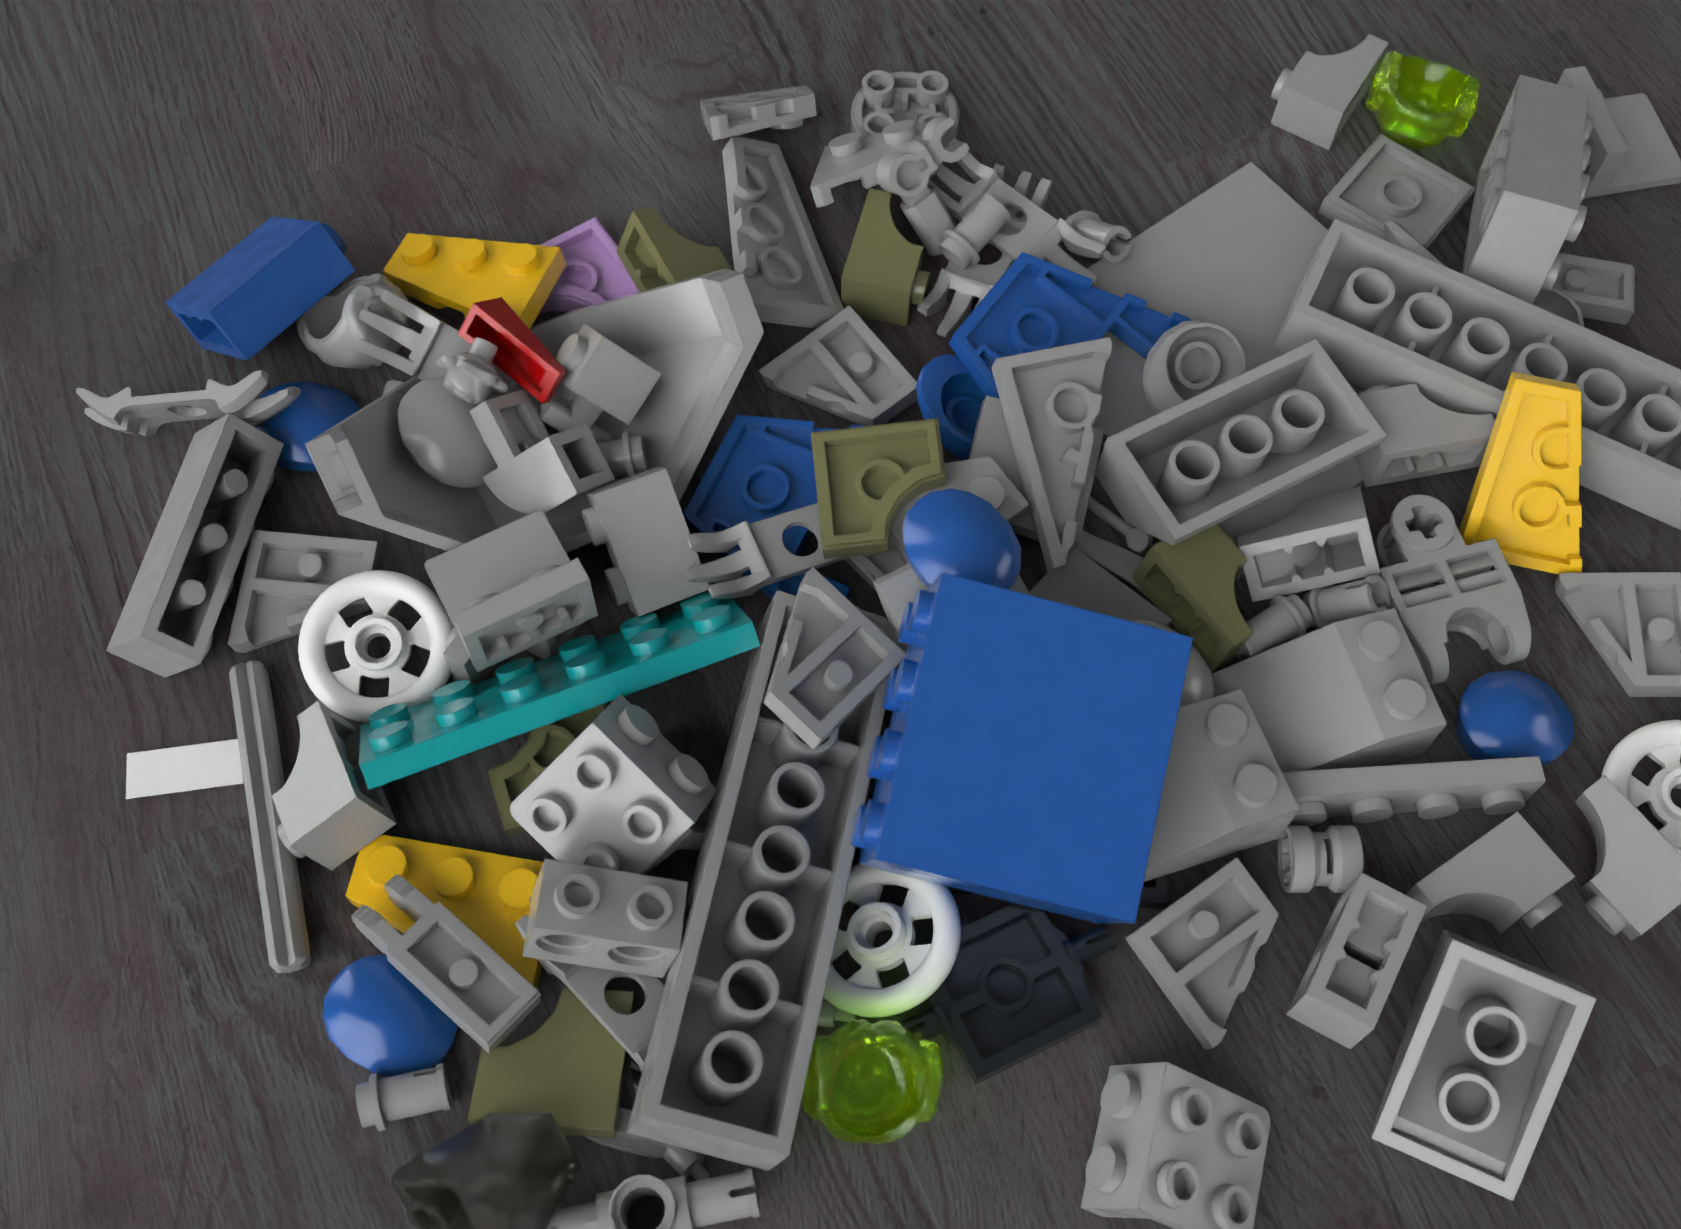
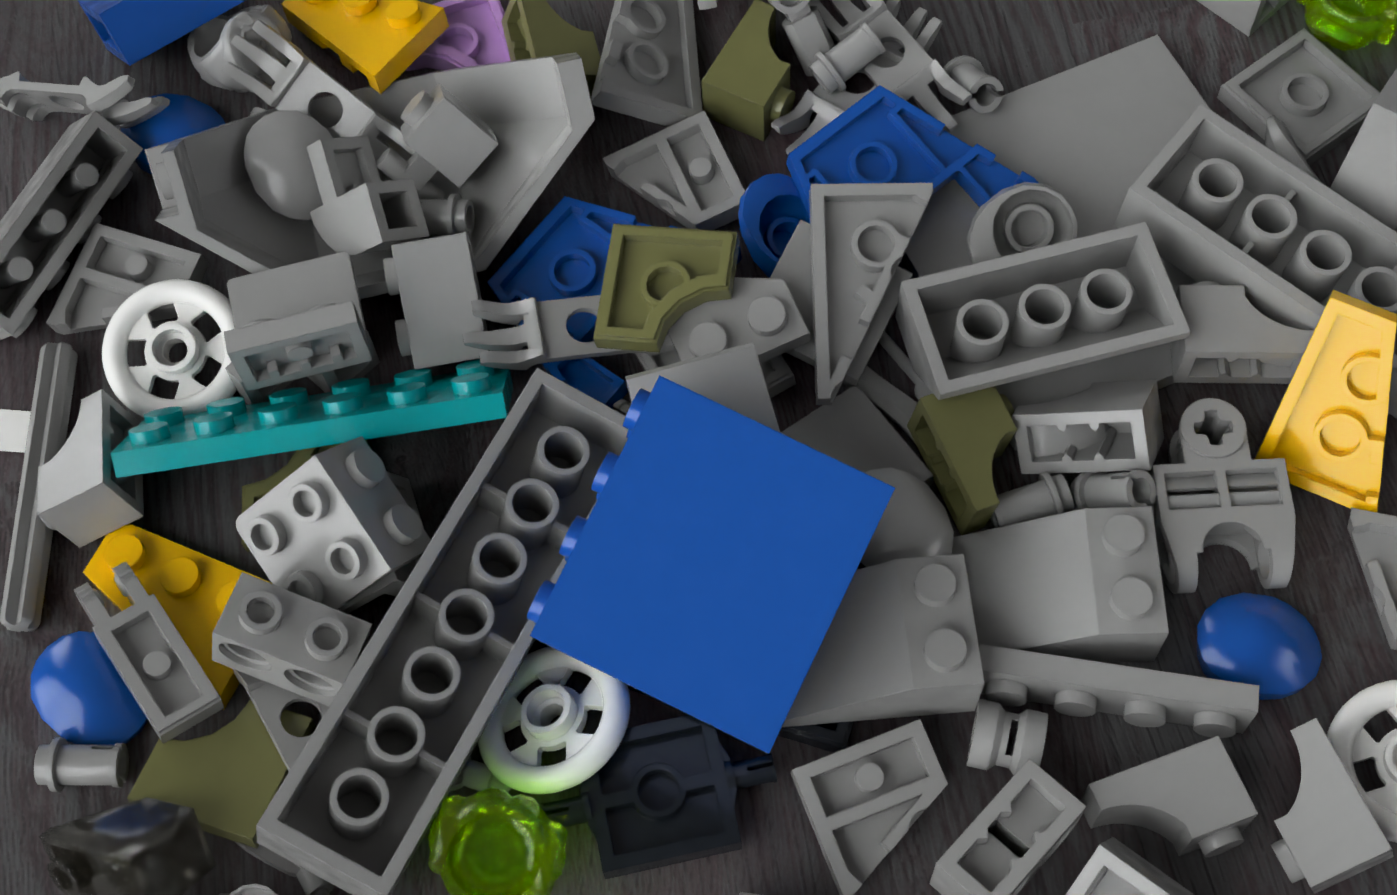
camera: 20 degrees right, 0 degrees up
light grey plant [436,337,509,404] -> none
red piece [458,297,566,404] -> none
light grey wing [763,567,906,750] -> none
blue hat [903,488,1021,589] -> none

